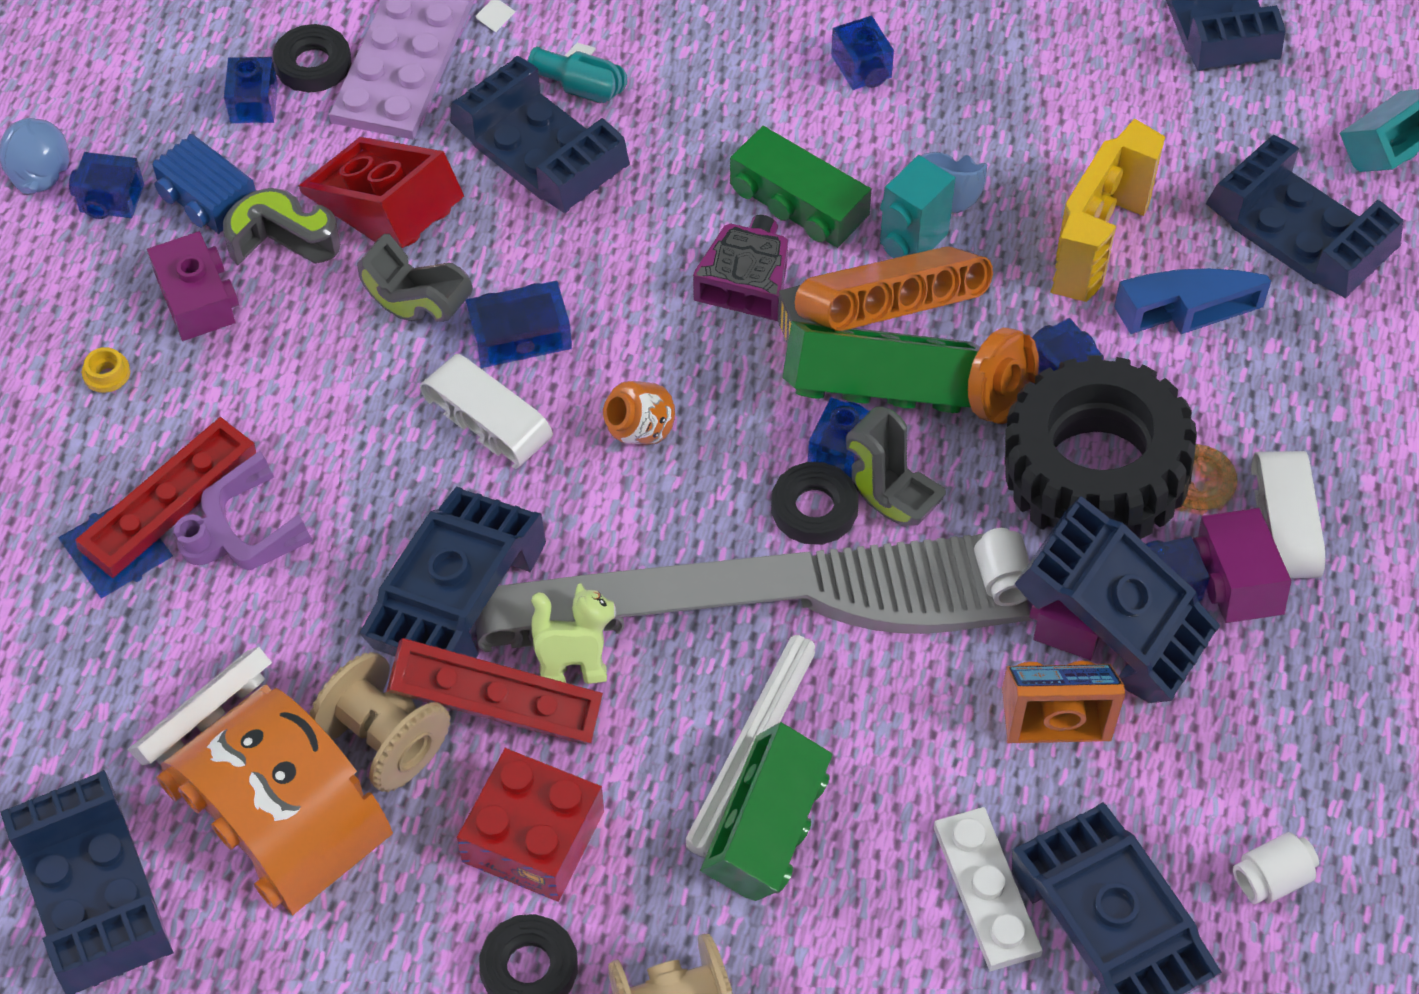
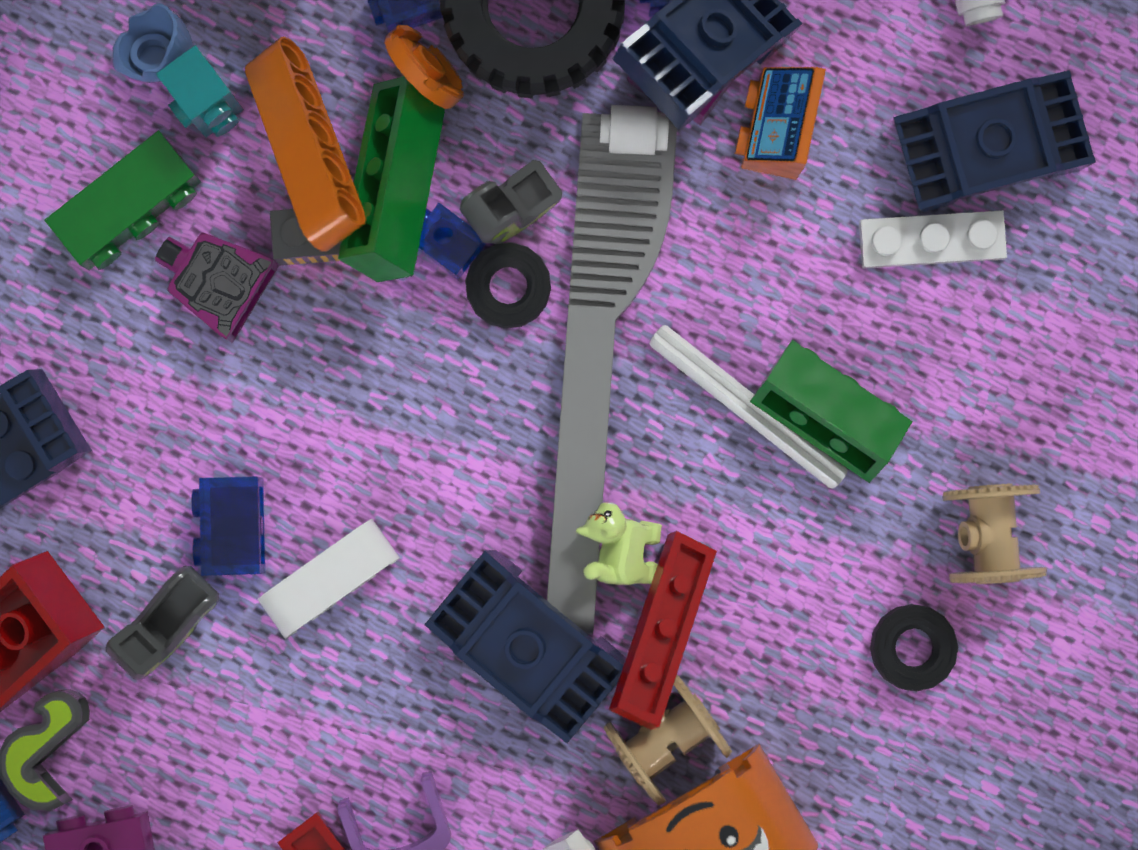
camera: 80 degrees left, 30 degrees up
red brick [457,748,604,902] -> none
orange head [603,381,675,445] -> none

